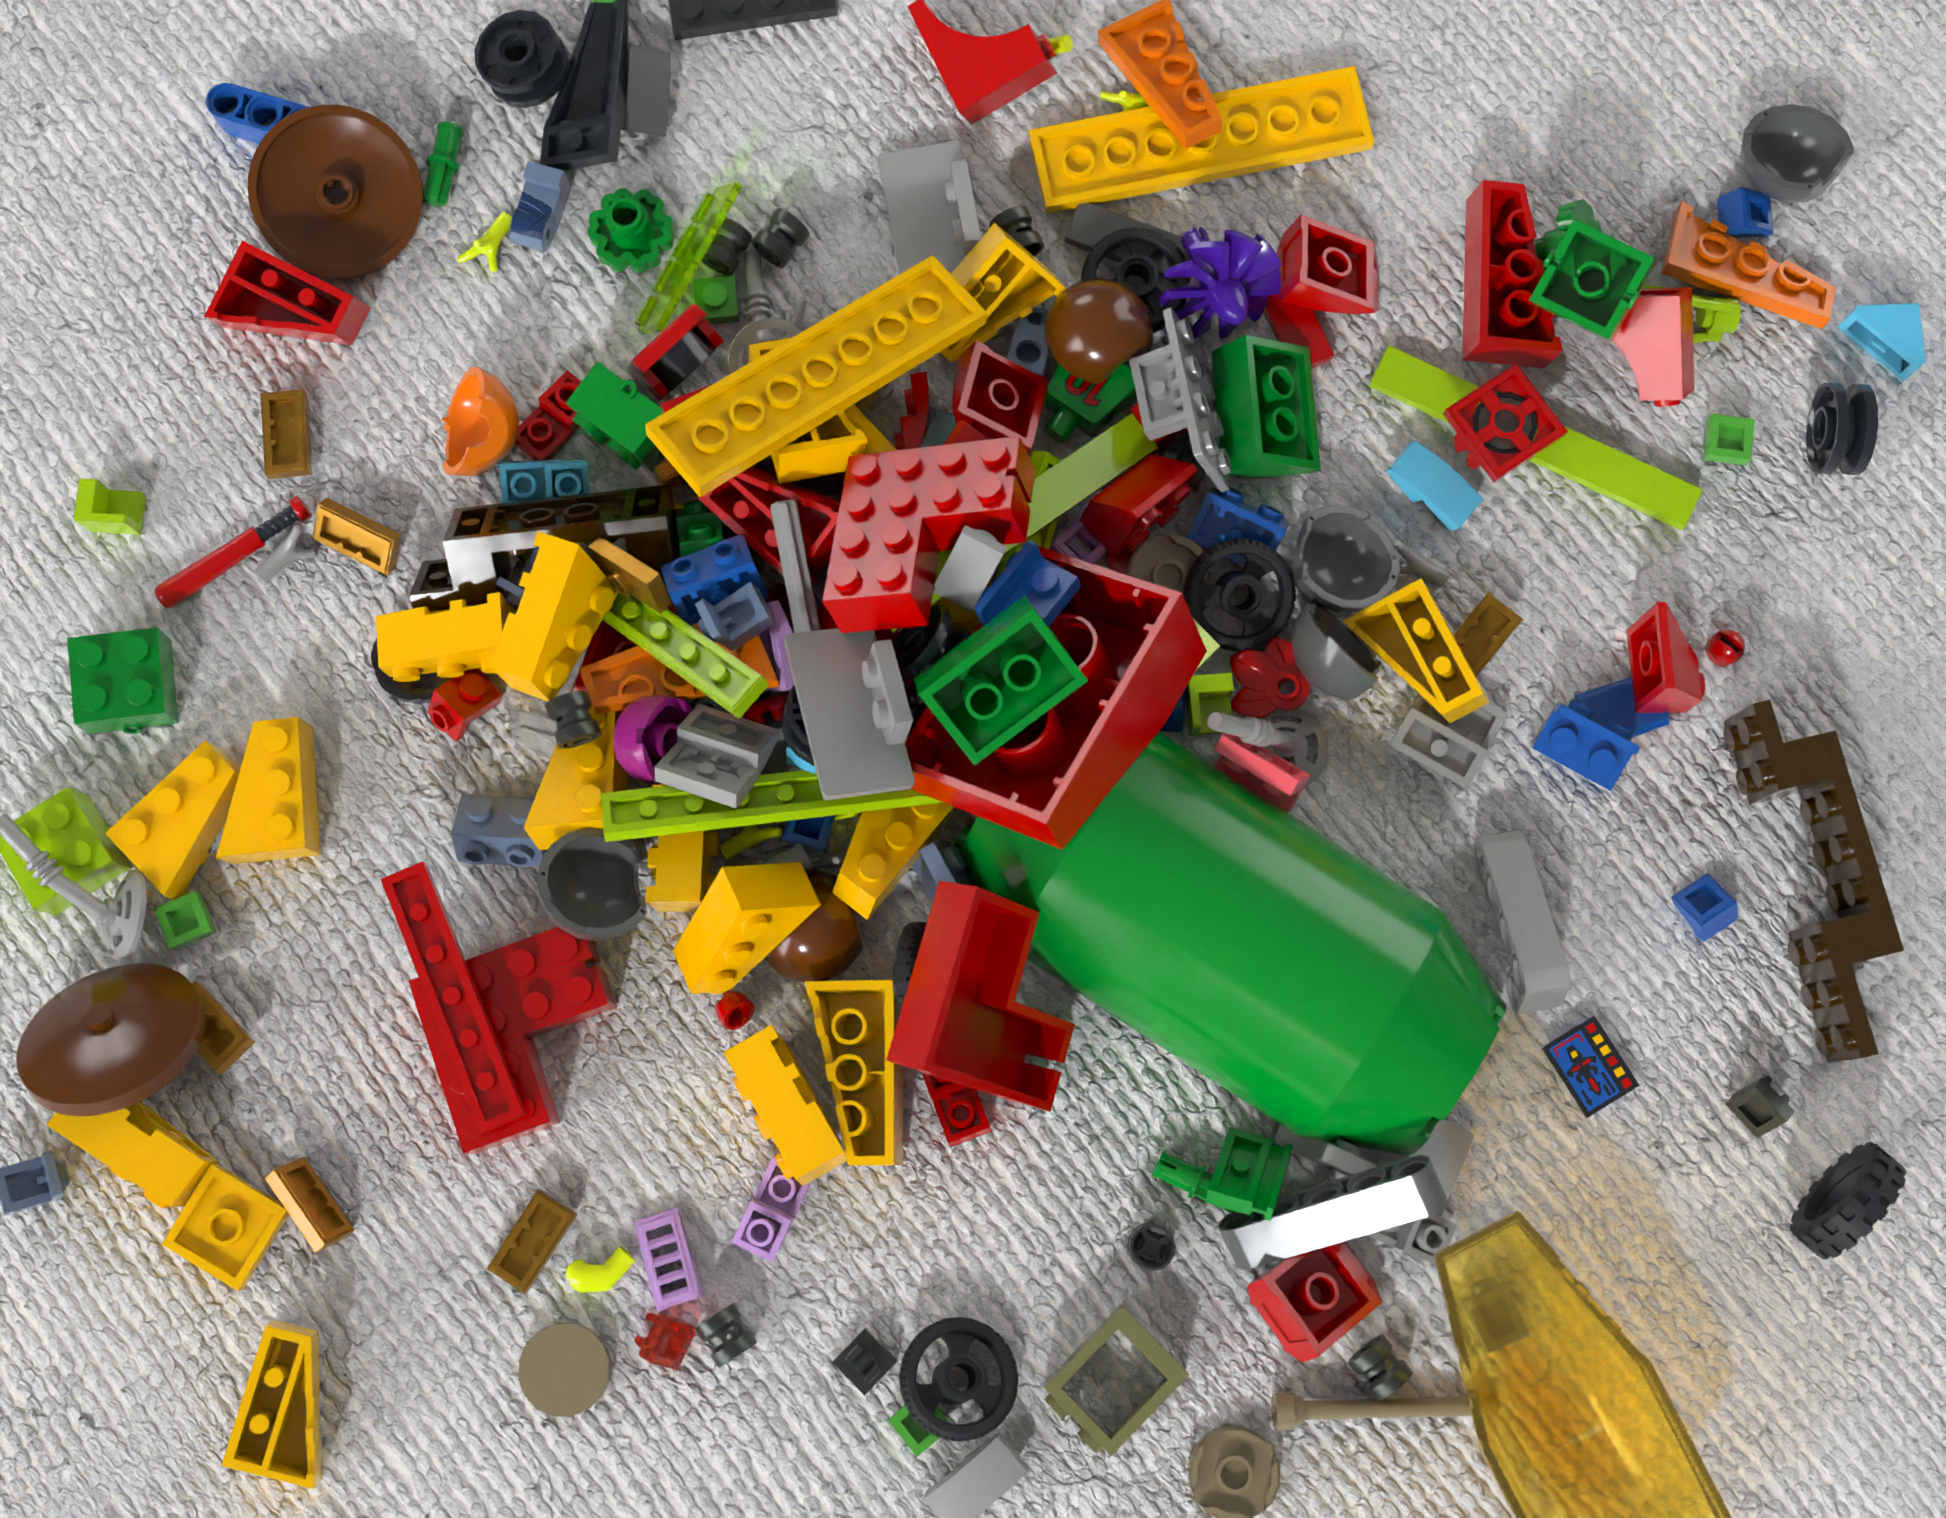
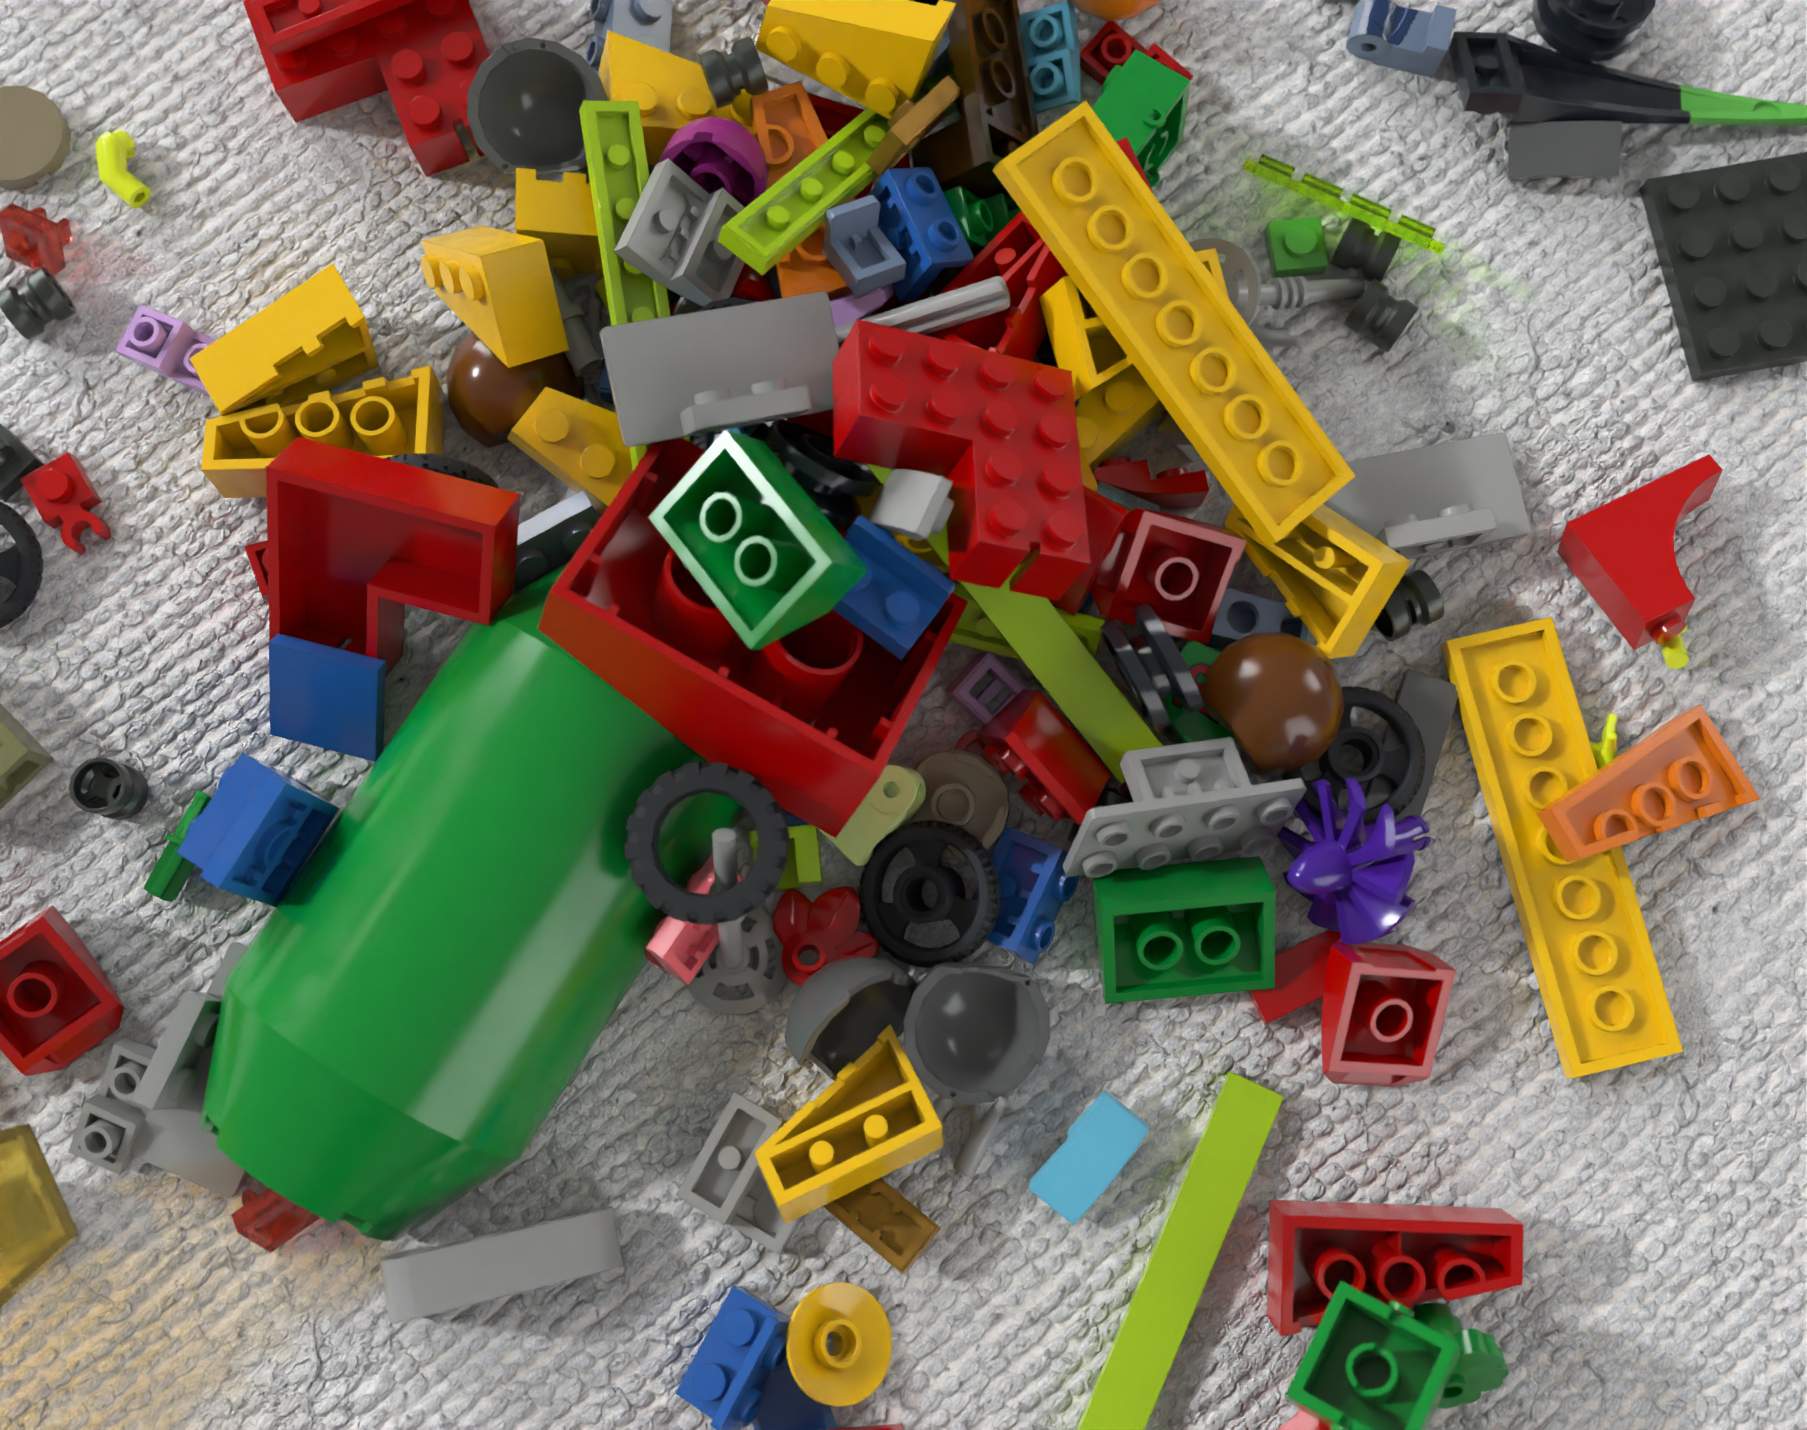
camera: 85 degrees right, 0 degrees up
pearl gold plate [487,1190,578,1294] -> none
green plant [587,188,675,274] -> none
piece [626,303,724,401] -> none
lavender slope [634,1207,705,1312] -> none
red hinge [715,990,755,1030] -> none
green plate [1205,1127,1293,1221] -> none
beam [1218,1155,1448,1270] -> none
red piece [1443,363,1568,483] -> none
piece [1542,1016,1640,1118] -> none
none -> red plate [20,452,111,555]
none -> blue bracket [176,752,340,907]
none -> clear red tile [231,1188,320,1253]
none -> blue tile [269,633,386,762]
none -> black tyre [625,762,789,925]
none -> yellow dish [786,1282,892,1407]
none -> black wheel [1099,602,1204,732]

